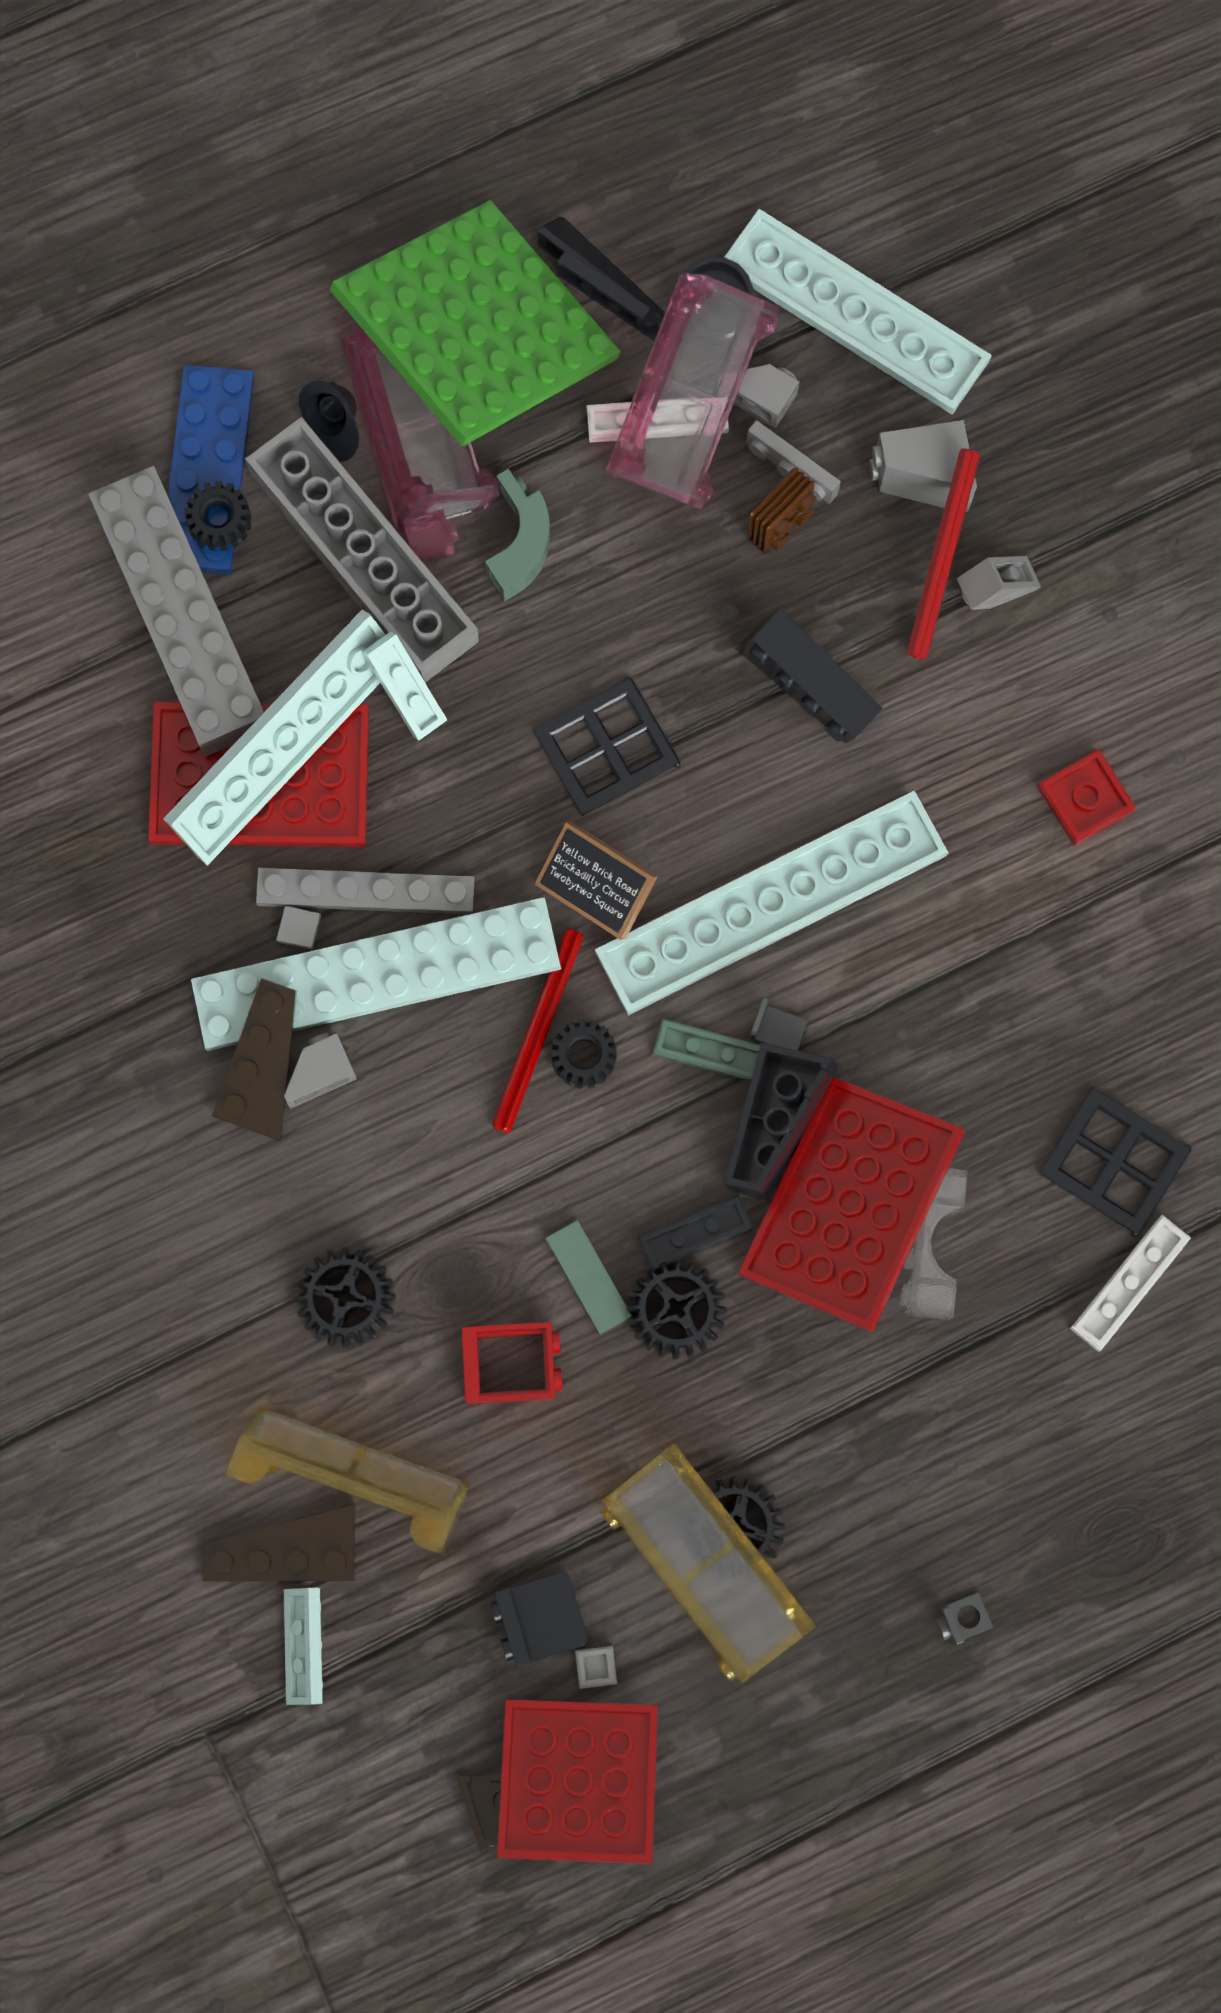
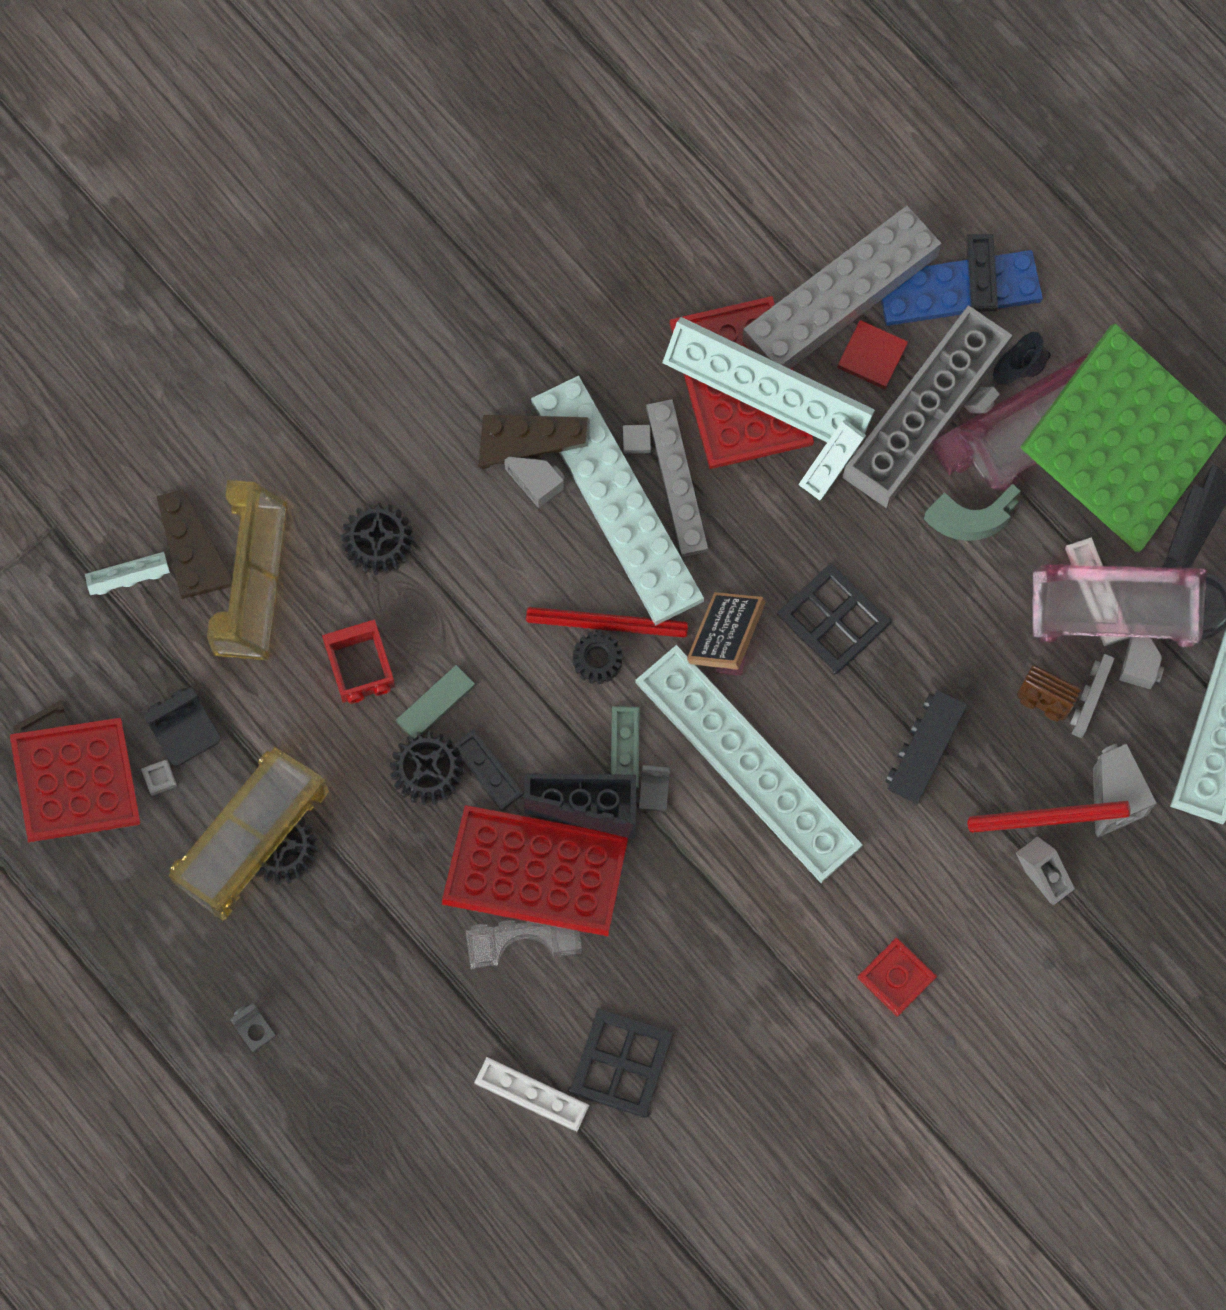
camera: 75 degrees right, 5 degrees down
black tyre [185,481,252,551] -> none
none -> red tile [837,320,908,389]
none -> light grey plate [964,387,1000,413]
none -> black tile [966,234,998,312]

